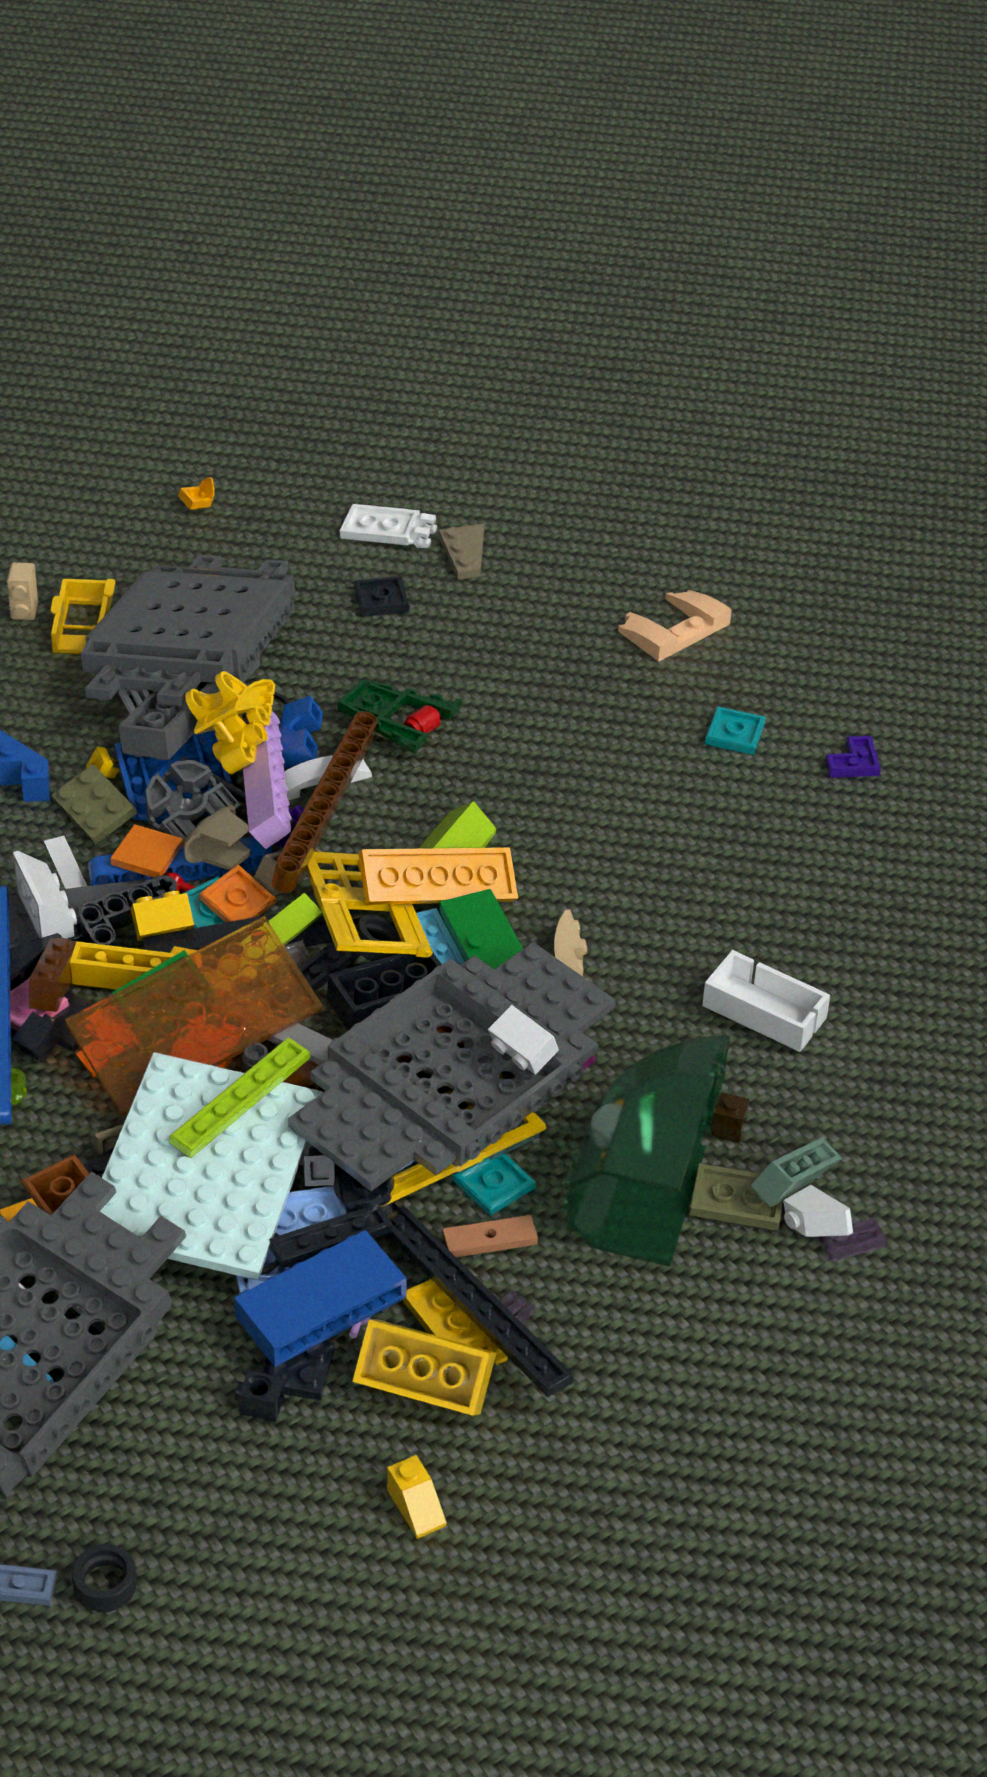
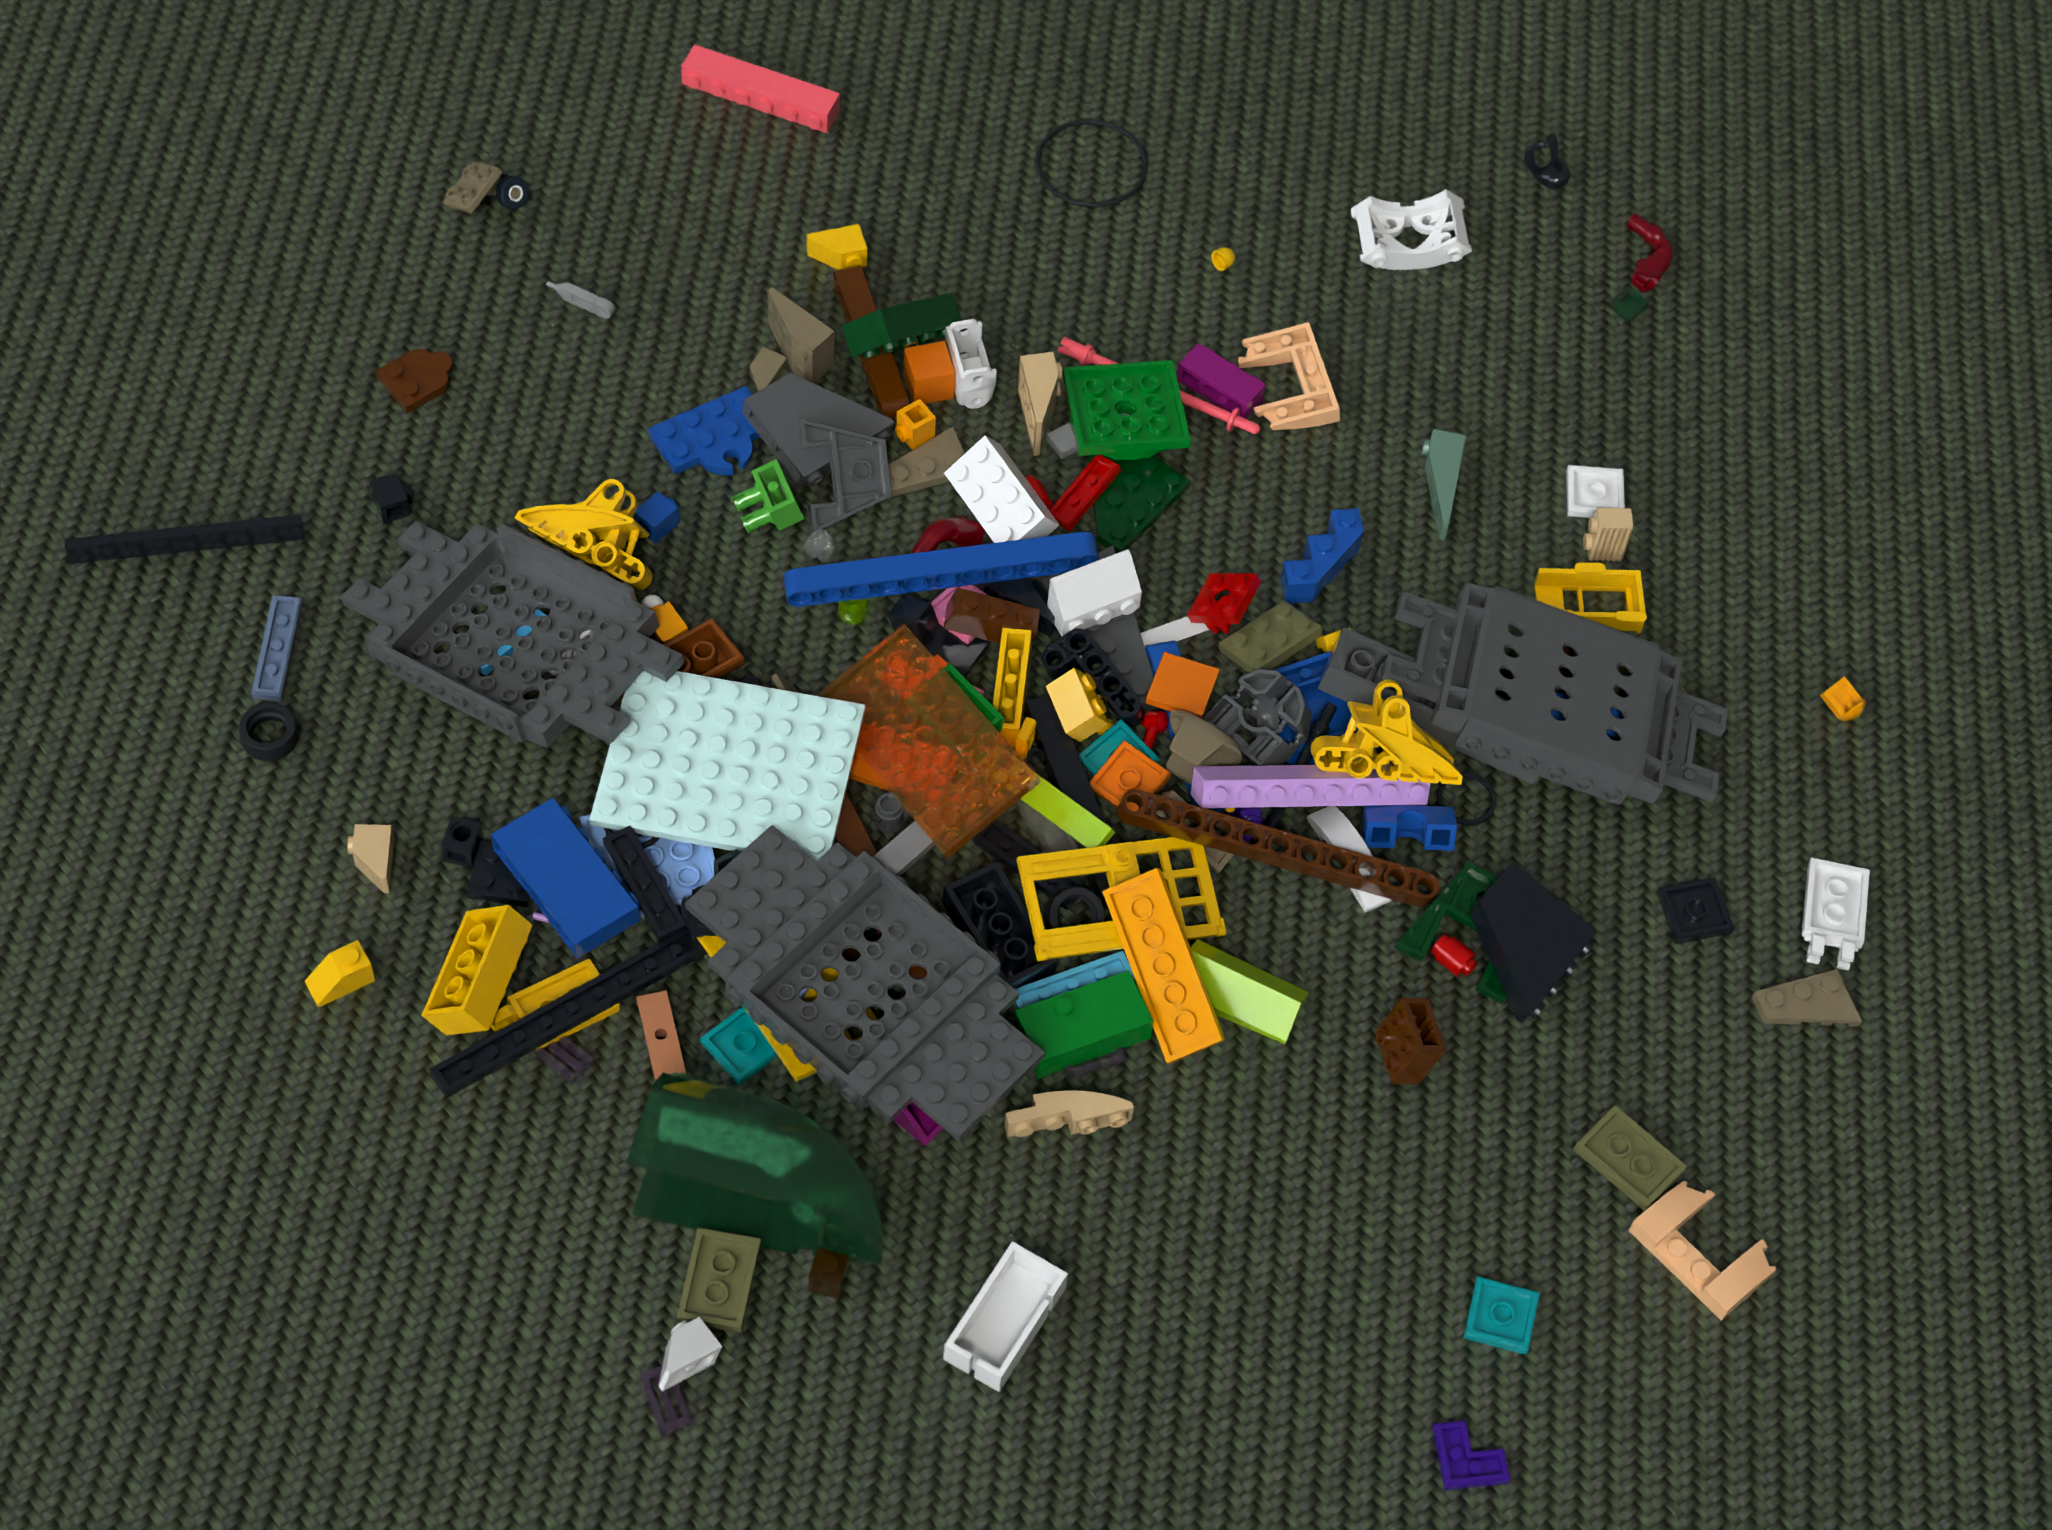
camera: 85 degrees right, 15 degrees up
lime tile [169,1037,310,1158] -> none
white brick [488,1005,559,1075] -> none
sand green slope [751,1137,842,1207] -> none
none -> tan slope [347,824,394,893]
none -> red piece [1187,573,1262,634]
none -> reddish brown brick [1375,998,1447,1084]
none -> black slope [1469,861,1597,1024]
none -> olive plate [1573,1105,1687,1211]

